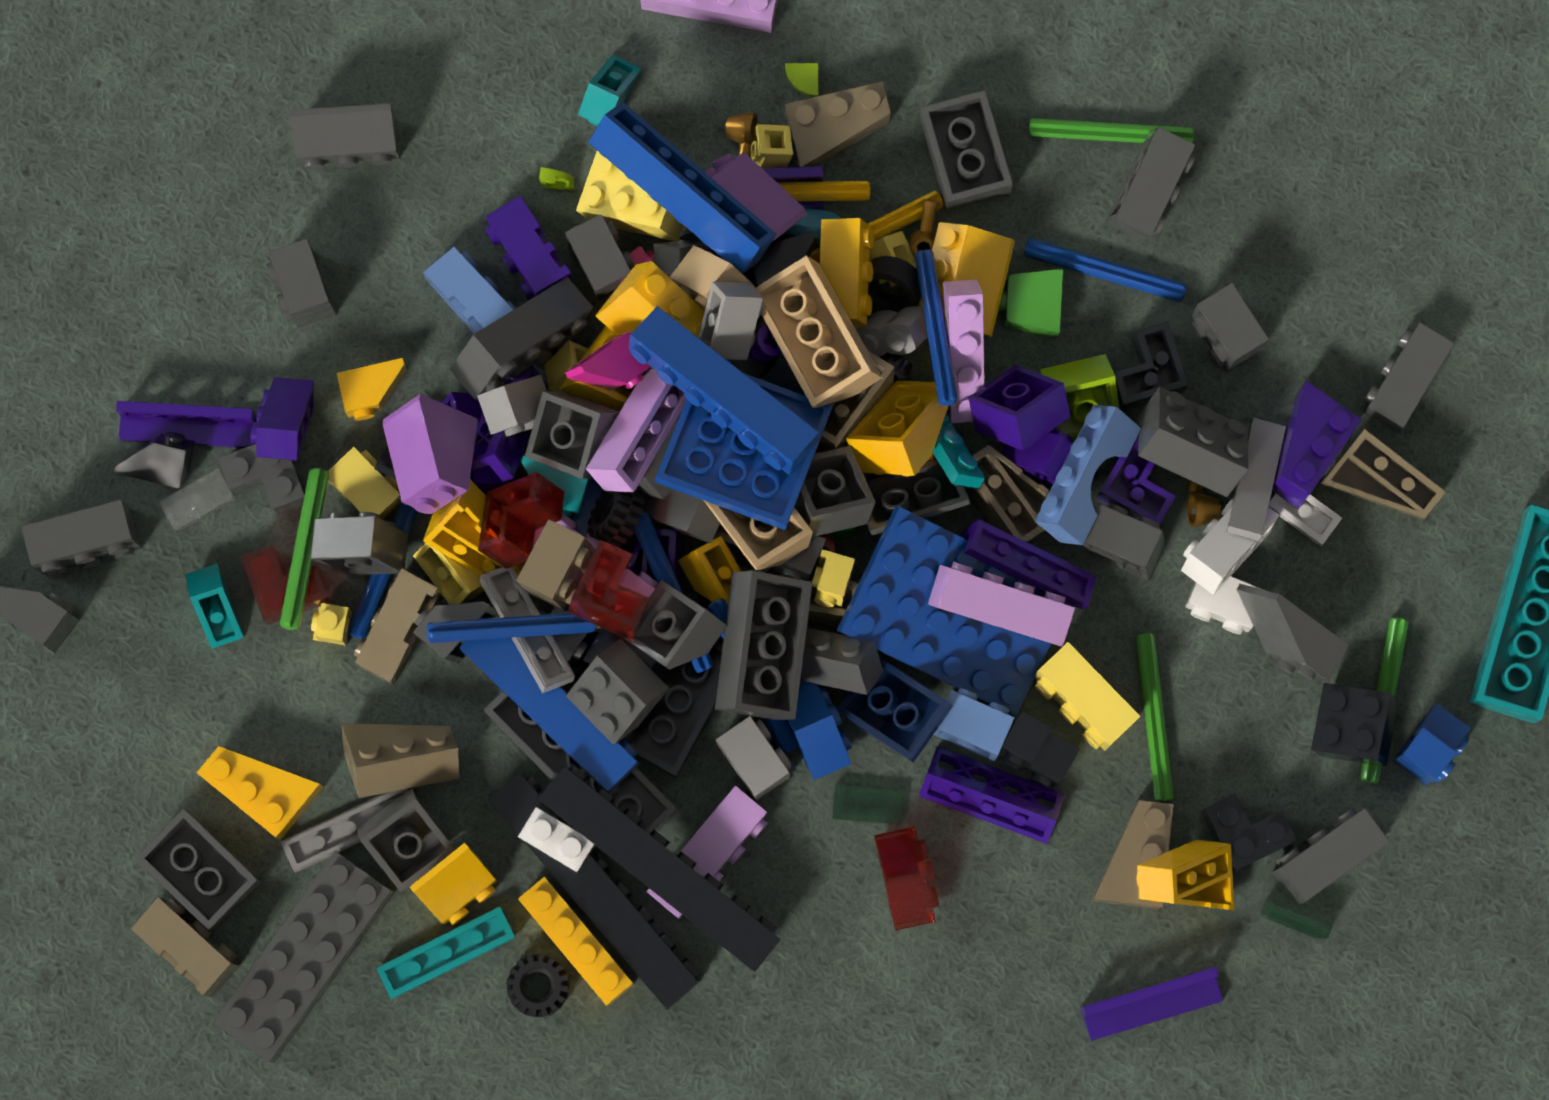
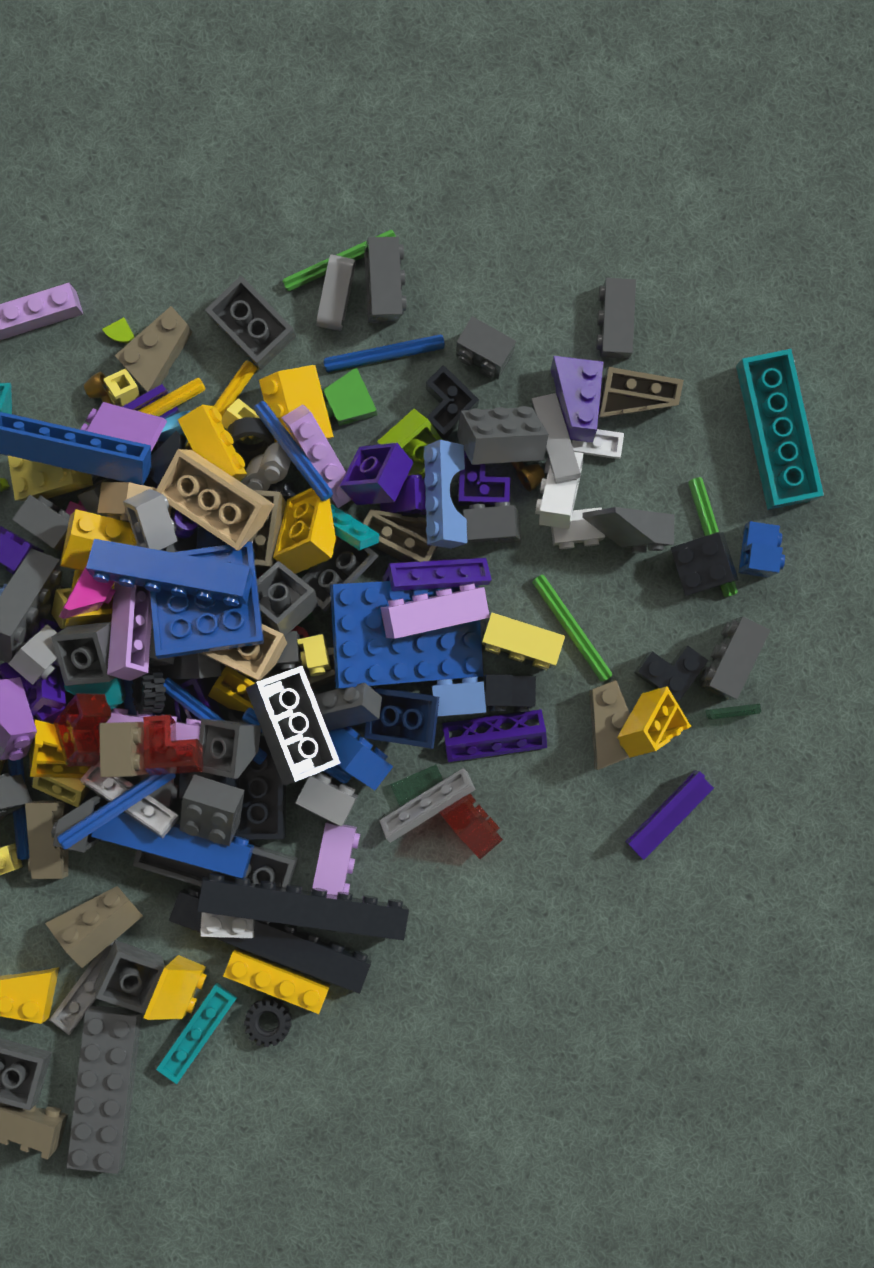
camera: 30 degrees left, 5 degrees up
pearl gold bar [908,199,939,257] -> none
none -> light grey beam [316,254,356,332]
none -> light grey tile [379,768,476,843]

